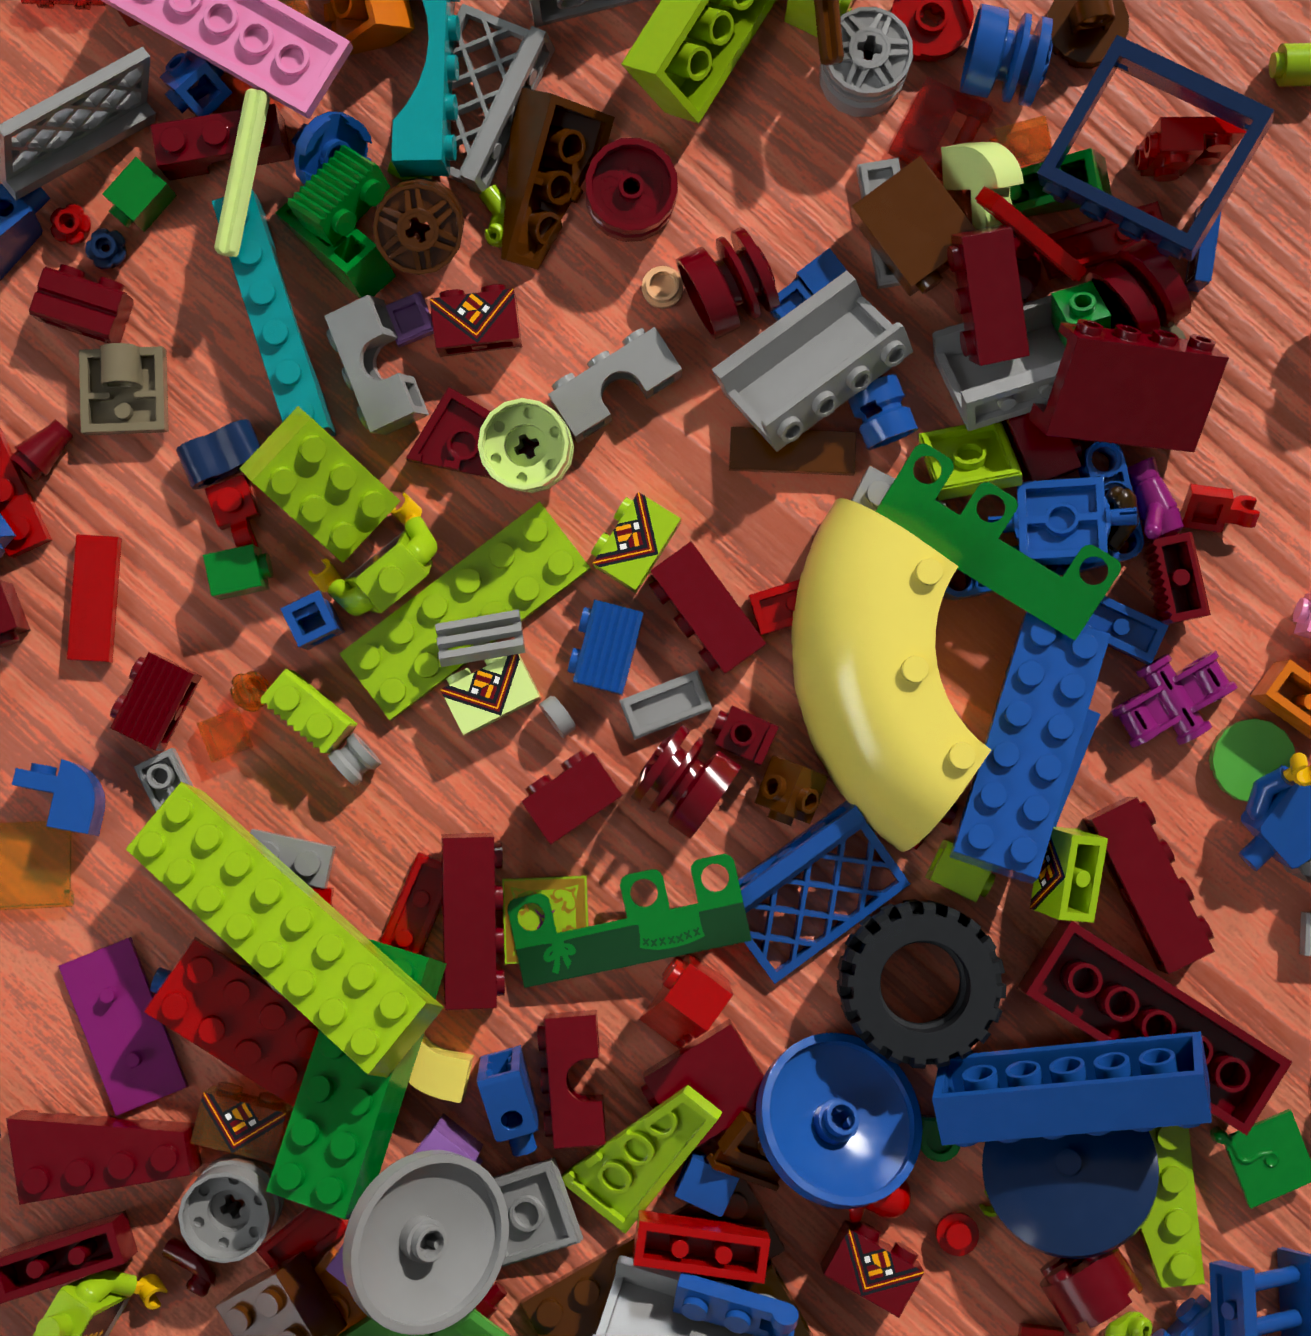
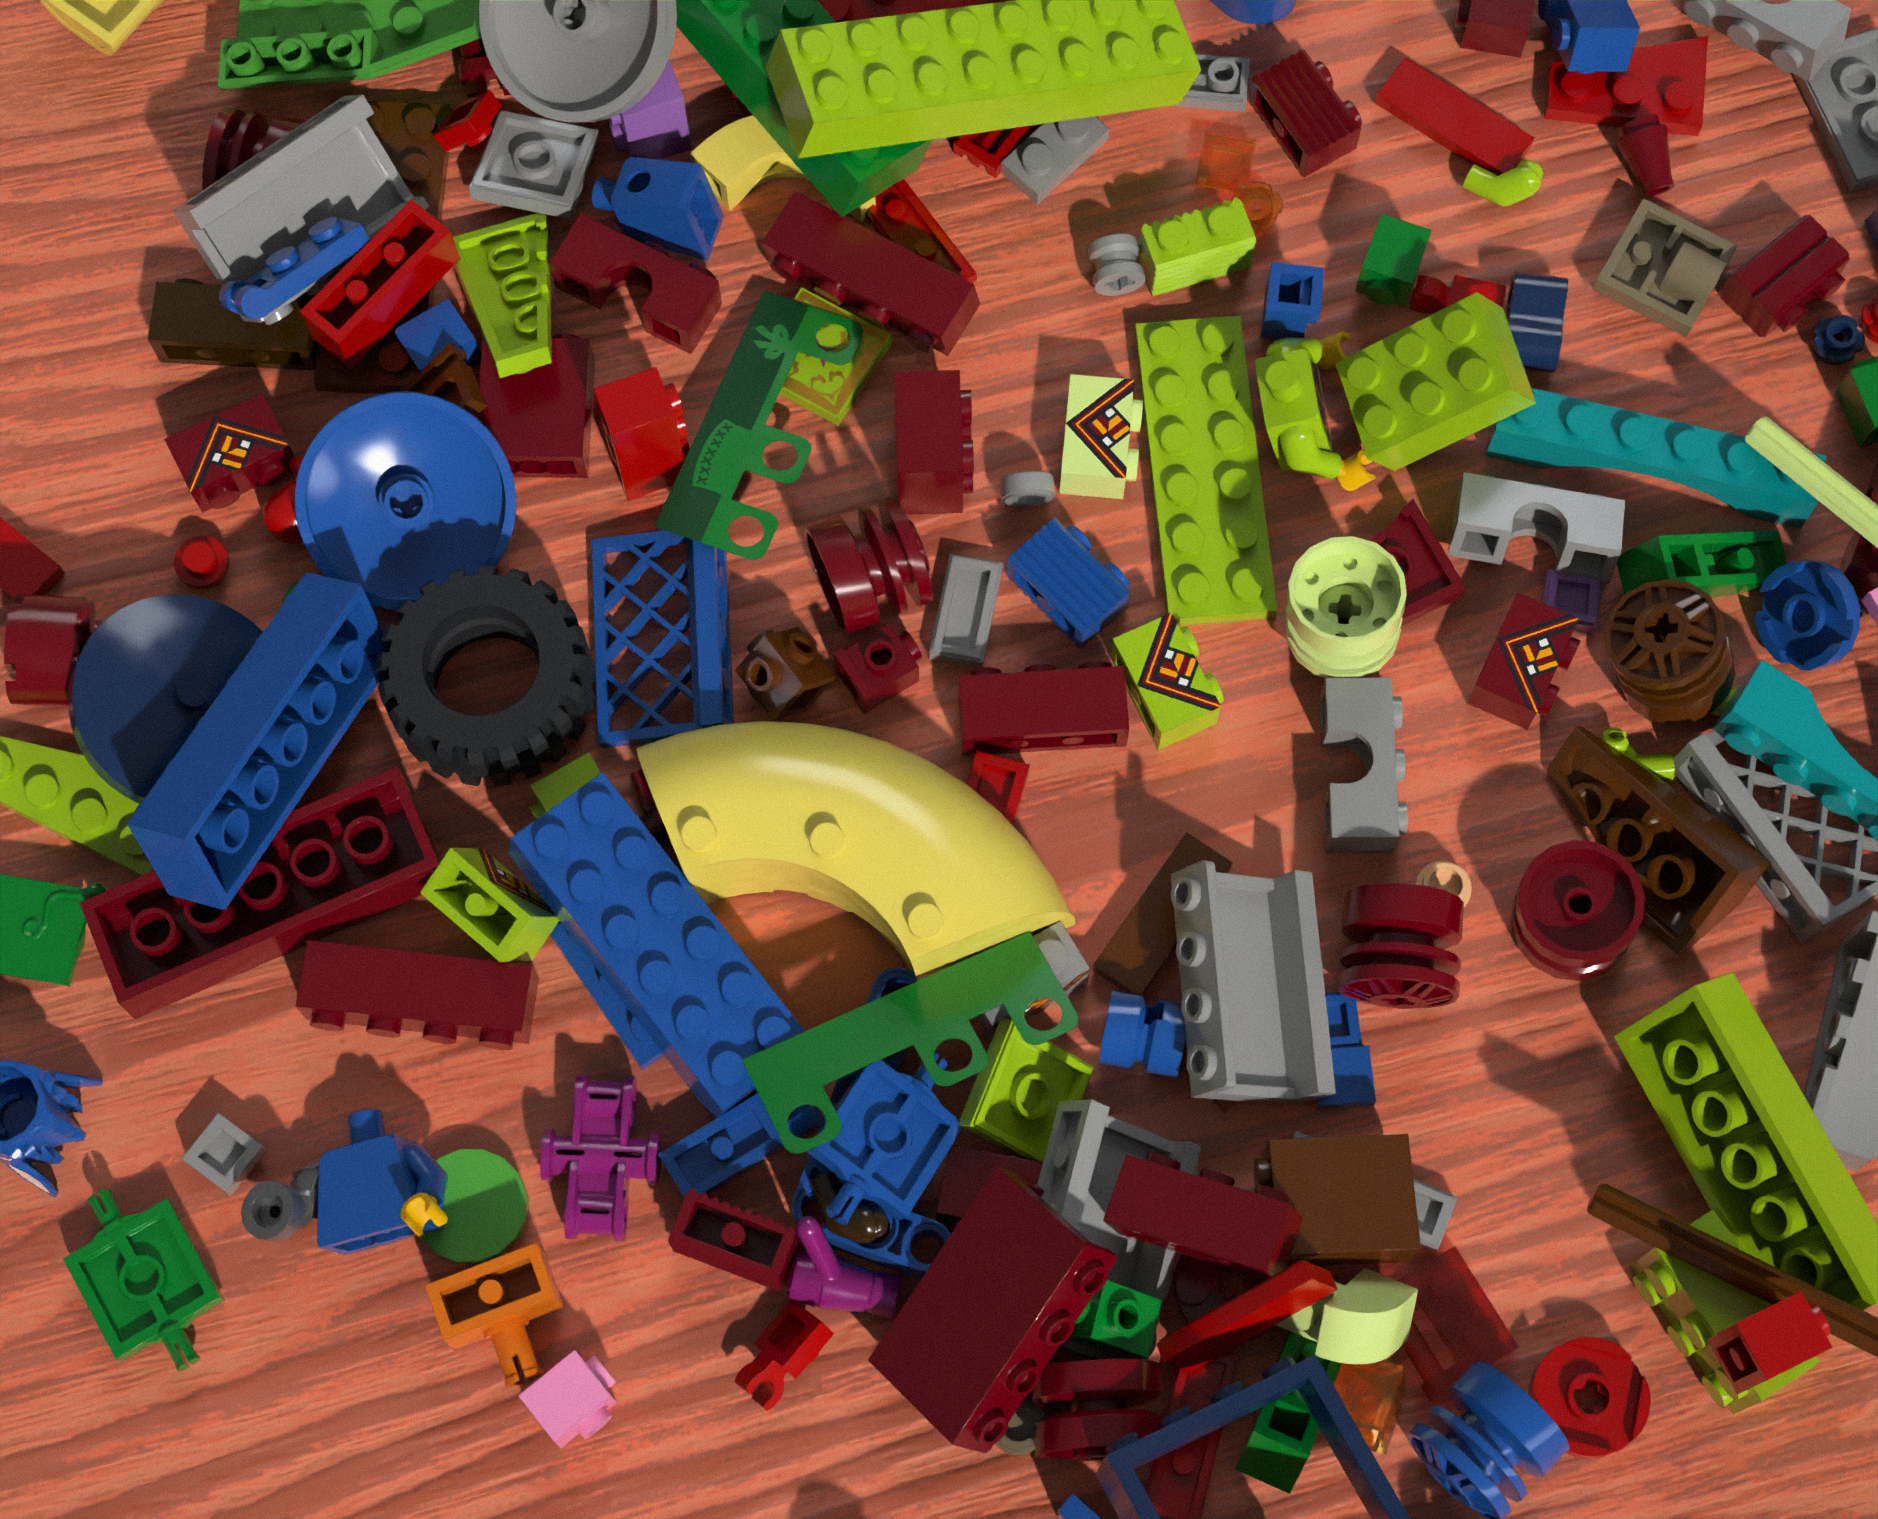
camera: 120 degrees right, 15 degrees down
green brick [287,145,390,247] -> none
light grey tile [435,610,526,667] -> none
light grey wheel [819,7,913,117] -> none
none -> red plate [433,90,502,152]
none -> lime arm [1462,160,1544,206]

